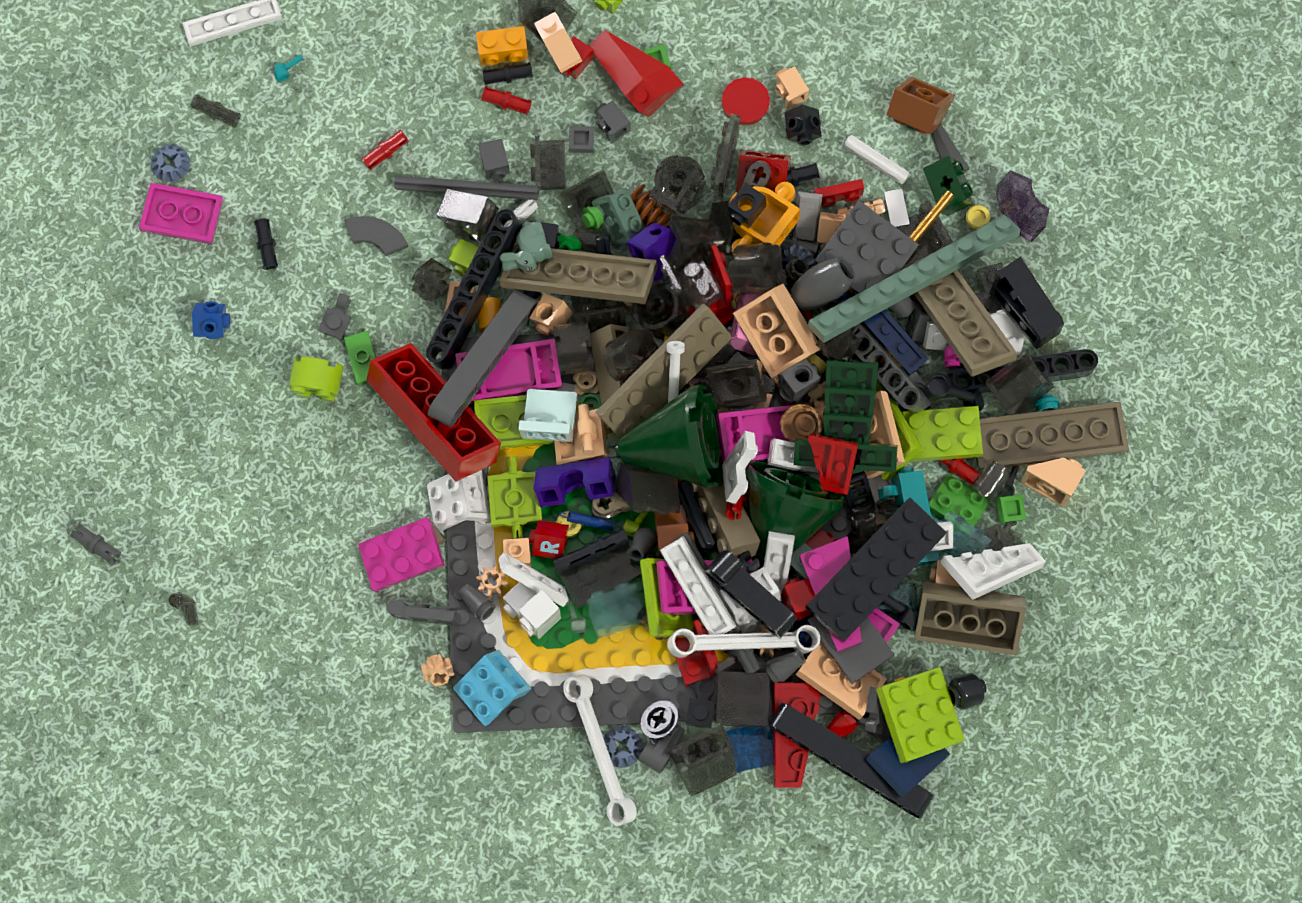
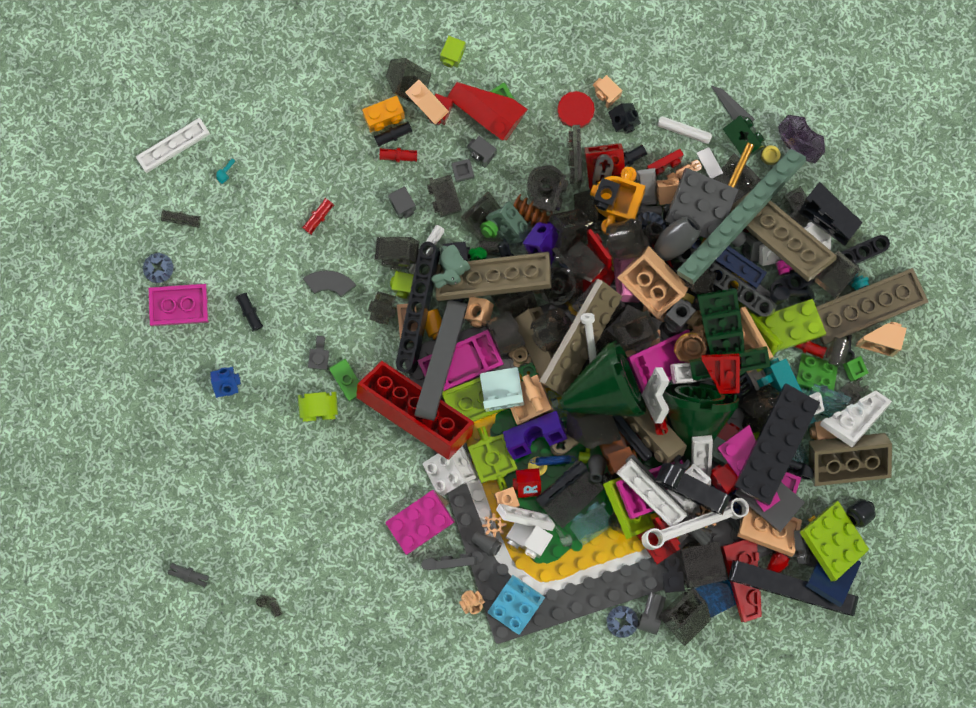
camera: 20 degrees left, 5 degrees up
dark grey axle [394,176,540,200] -> none
white piece [563,674,637,826] -> none
gear [641,700,681,740] -> none
dark grey cone [766,649,806,683] -> none
dark orange slope [887,77,955,134] -> none

